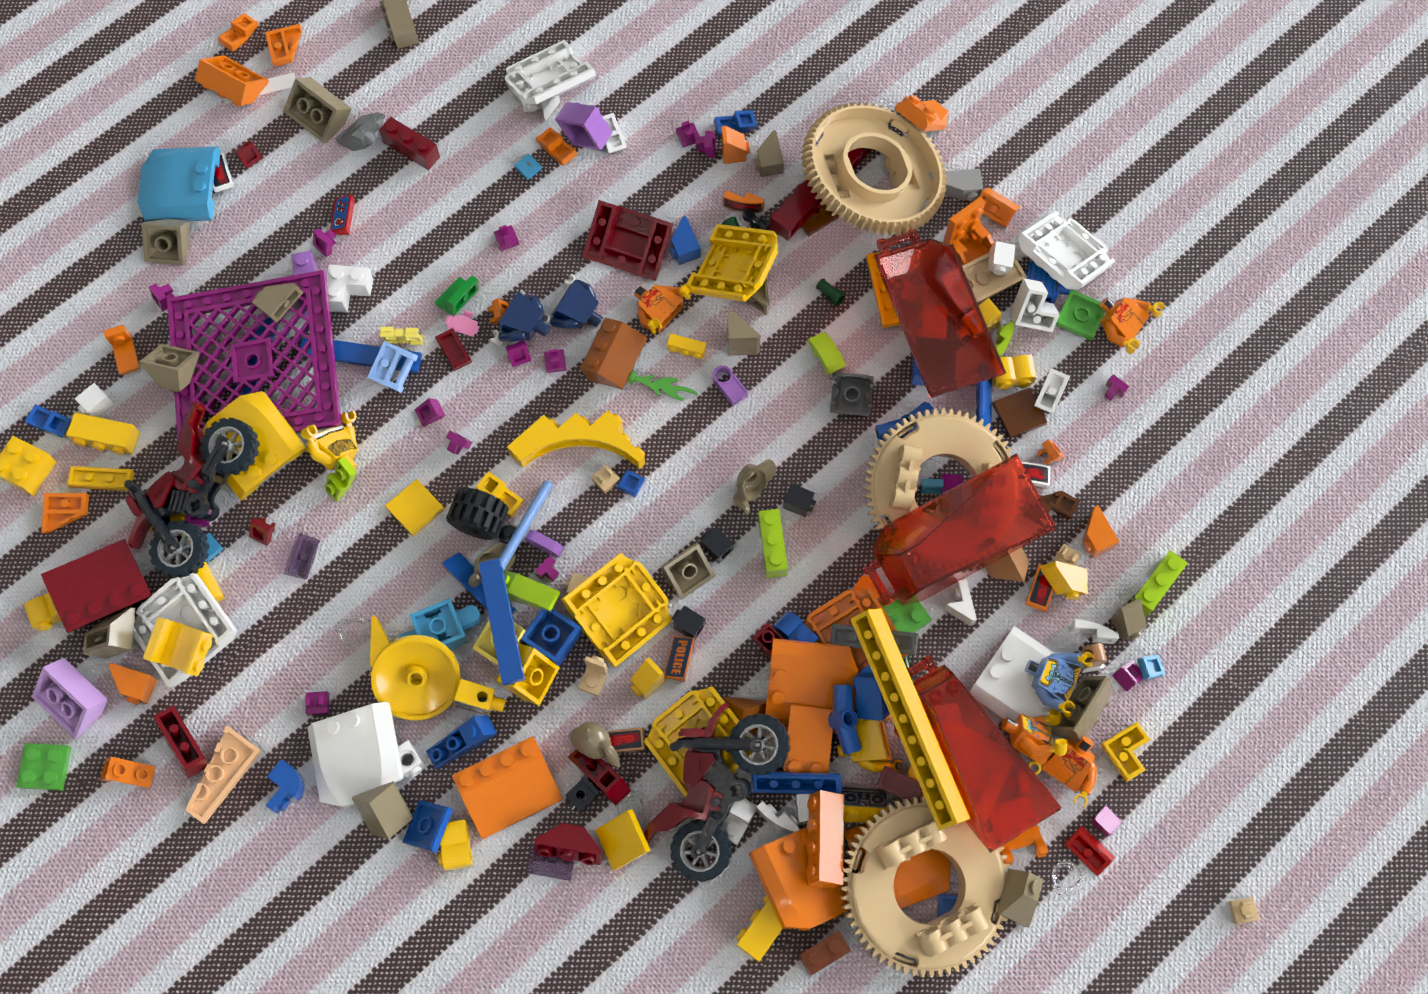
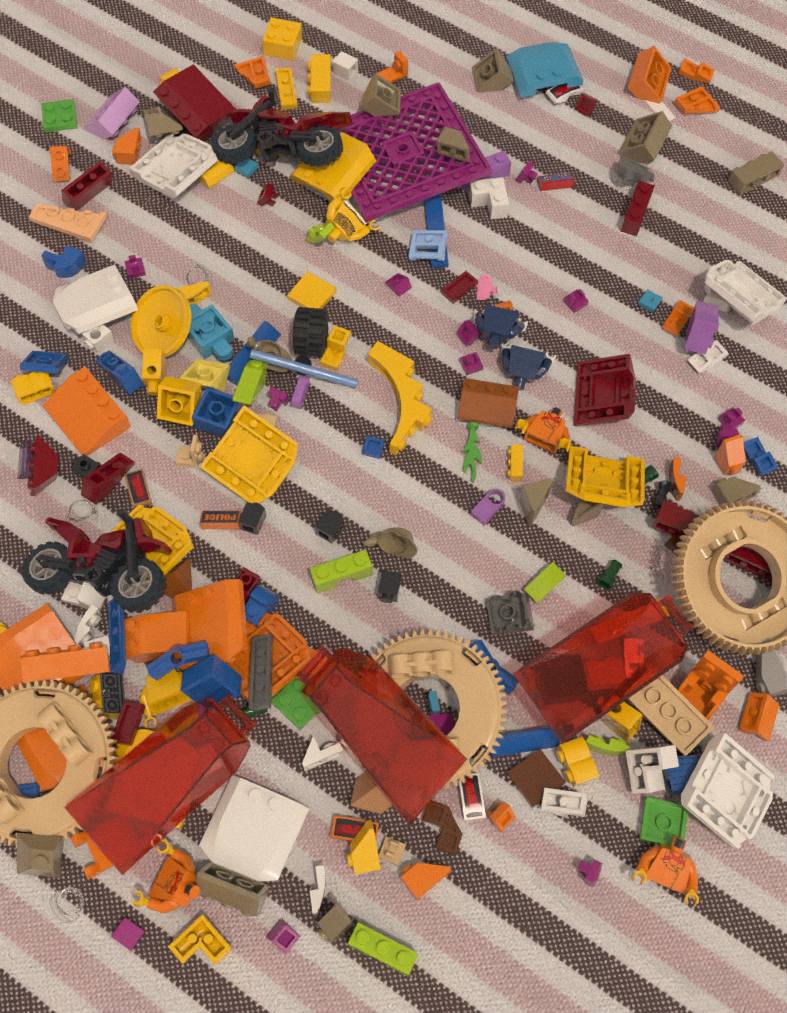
camera: 75 degrees right, 5 degrees down
blue slope [25,404,72,438] -> none
yellow panel [142,617,213,676] -> none
magenta tile [149,283,175,312] -> none
clear purple slope [283,533,320,580] -> none
dark tan slope [352,781,413,839] -> none
light yellow piece [380,327,423,345] -> none
green panel [435,275,478,316] -> none
magenta tile [446,430,473,455] -> none
blue tile [479,558,525,686] -> none
dark tan hair [571,722,620,768] -> none
tan tile [591,464,620,494] -> none
yellow tile [595,809,651,871] -> none
yellow slope [630,657,665,700] -> none
dark tan slope [662,542,716,599] -> none
blue slope [669,216,701,265] -> none
yellow brick [851,608,970,831] -> none
white brick [987,241,1015,275] -> none
orange torso [1001,708,1067,765] -> none
torso [1025,652,1095,717] -> none
red slope [1064,825,1115,876] -> none
medium nougat leg [1079,643,1107,673] -> none
dark azure tile [1137,654,1166,680] -> none

